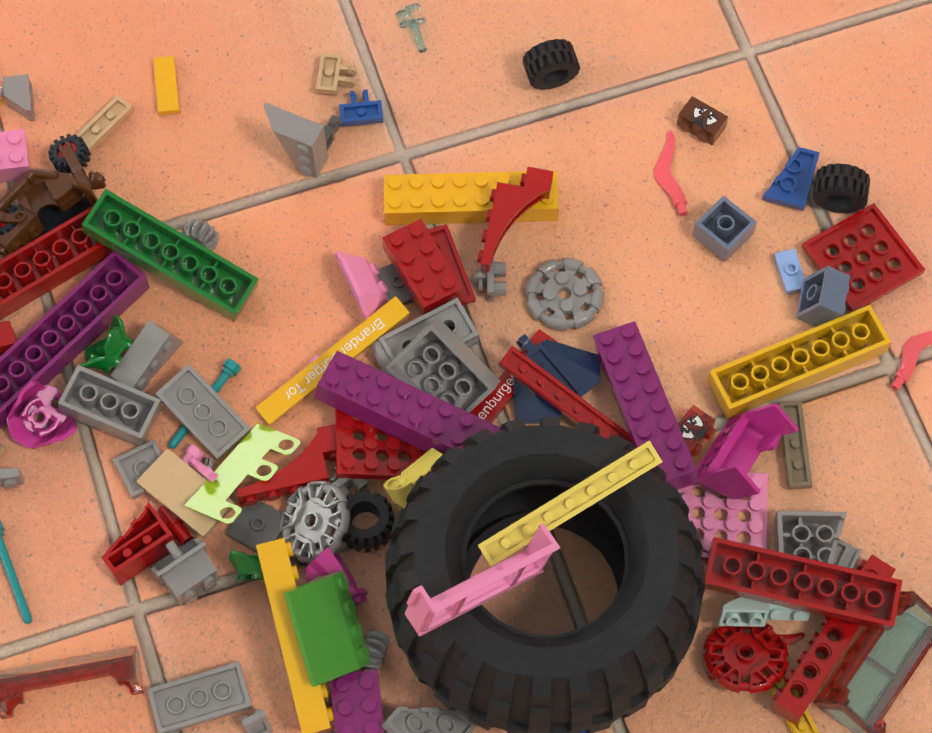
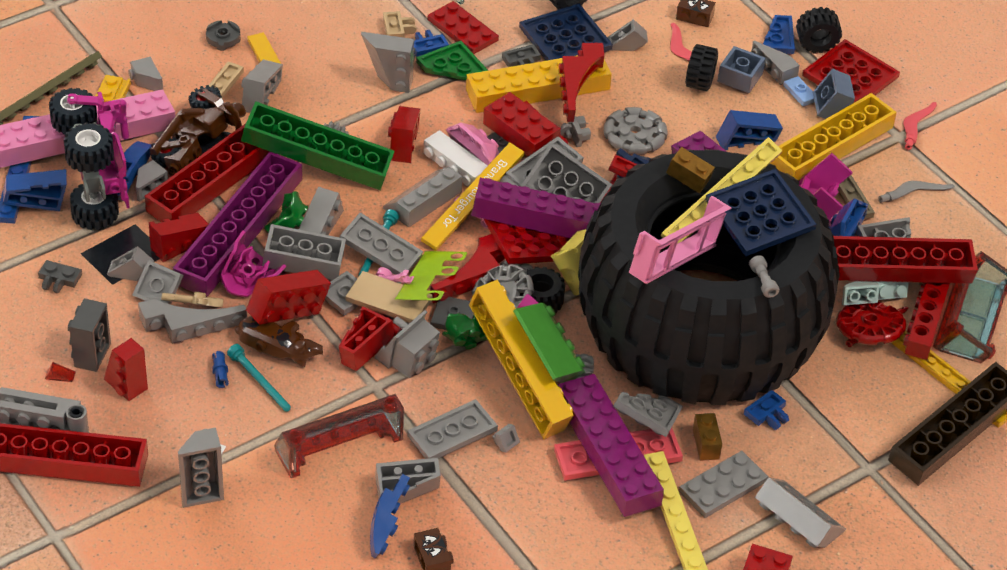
camera: 20 degrees left, 20 degrees down
none -> dark grey plate [206,20,241,51]
none -> reddish brown animal [235,316,323,368]
none -> light grey wedge [241,59,283,113]
none -> red brick [246,270,331,325]
none -> light grey slope [383,167,462,227]
none -> red wedge [388,106,420,163]
none -> green plate [416,41,489,80]
none -> white brick [423,130,488,187]
none -> red plate [427,1,499,54]
none -> dark grey hinge [502,44,541,67]
none -> dark blue piece [519,4,613,61]
none -> light grey slope [607,19,648,51]
none -> pearl gold brick [666,147,715,193]
none -> black tyre [685,44,718,91]
none -> dark blue piece [705,169,817,256]
none -> blue wedge [716,110,783,150]
none -> light grey piece [749,256,780,298]
none -> light grey slope [751,41,800,85]
none -> blue wedge [829,198,868,236]
none -> light grey piece [878,181,955,203]

